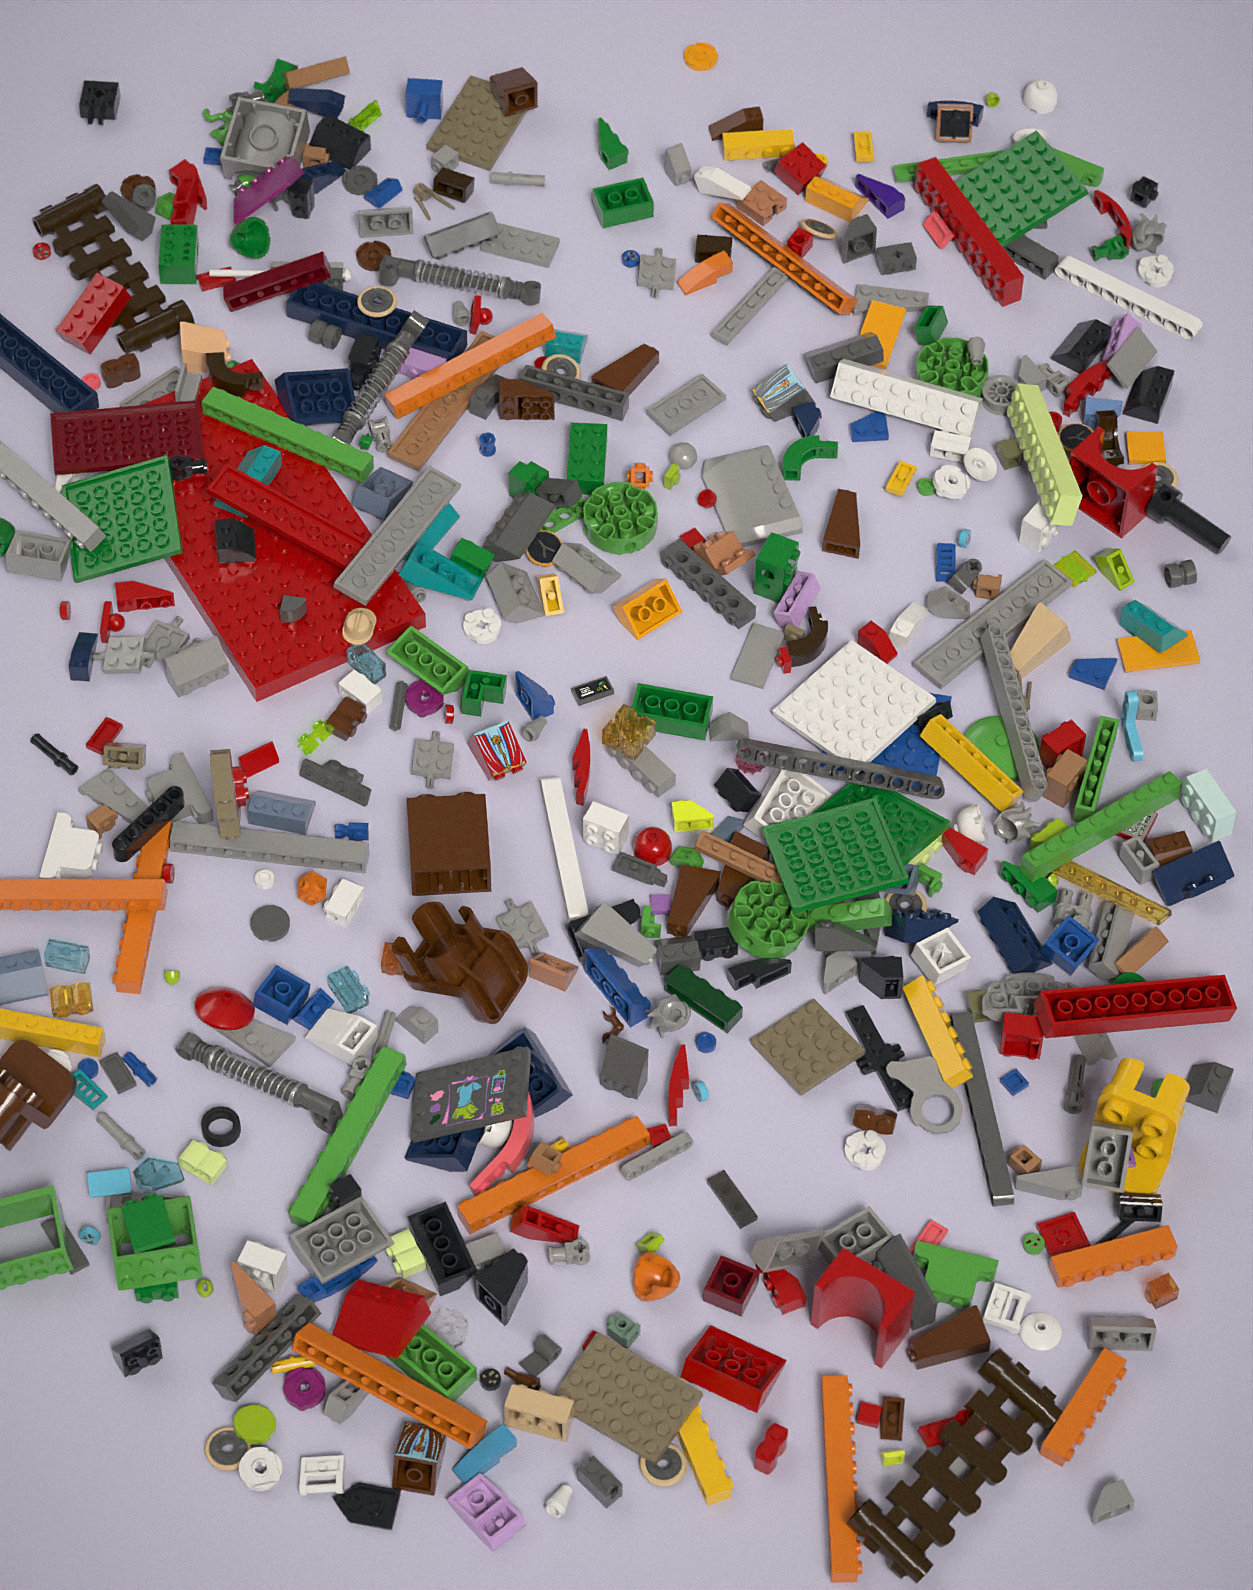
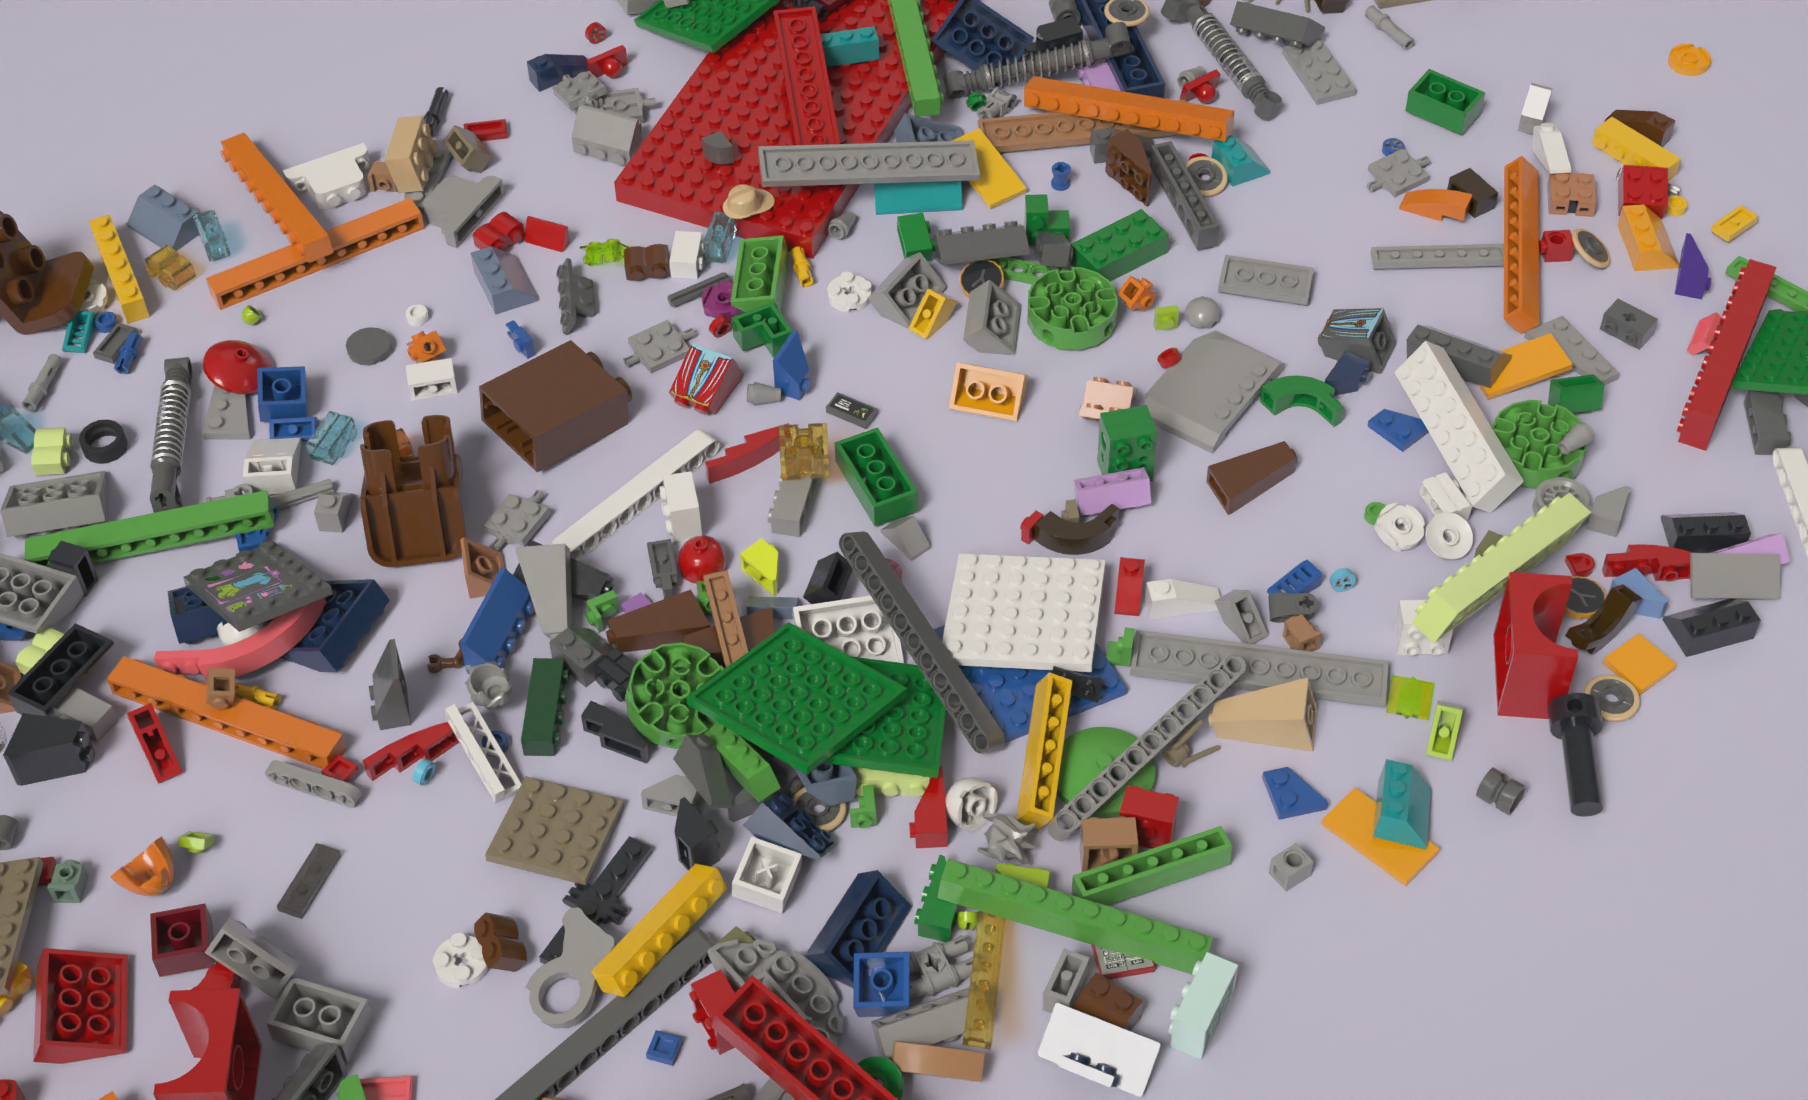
camera: 55 degrees right, 5 degrees down
black beam [112,786,185,862] -> none
red slope [115,581,175,612] -> none
red tile [162,864,175,884] -> none
light grey brick [170,821,369,873] -> none
dark tan arch [210,749,241,840] -> none
black slope [215,519,257,564] -> none
teal slope [399,541,483,600] -> none
light grey connector [548,1239,590,1265] -> none
reddish brown slope [592,343,659,396] -> none
green slope [598,117,629,170] -> none
dark grey brick [662,539,756,629] -> none
red tile [680,528,706,550] -> none
light grey piece [730,623,785,689] -> none
dark grey slope [842,214,877,264] -> none
yellow plate [885,460,917,497] -> none
light grey connector [1039,363,1072,397] -> none
medium azure beam [1120,690,1143,762] -> none
none -> light grey slope [0,471,108,538]
none -> tan brick [385,115,437,193]
none -> white fence [445,702,521,803]
none -> yellow pin [790,247,814,287]
none -> yellow tile [952,128,1027,209]
none -> bright green bracket [1106,627,1135,667]

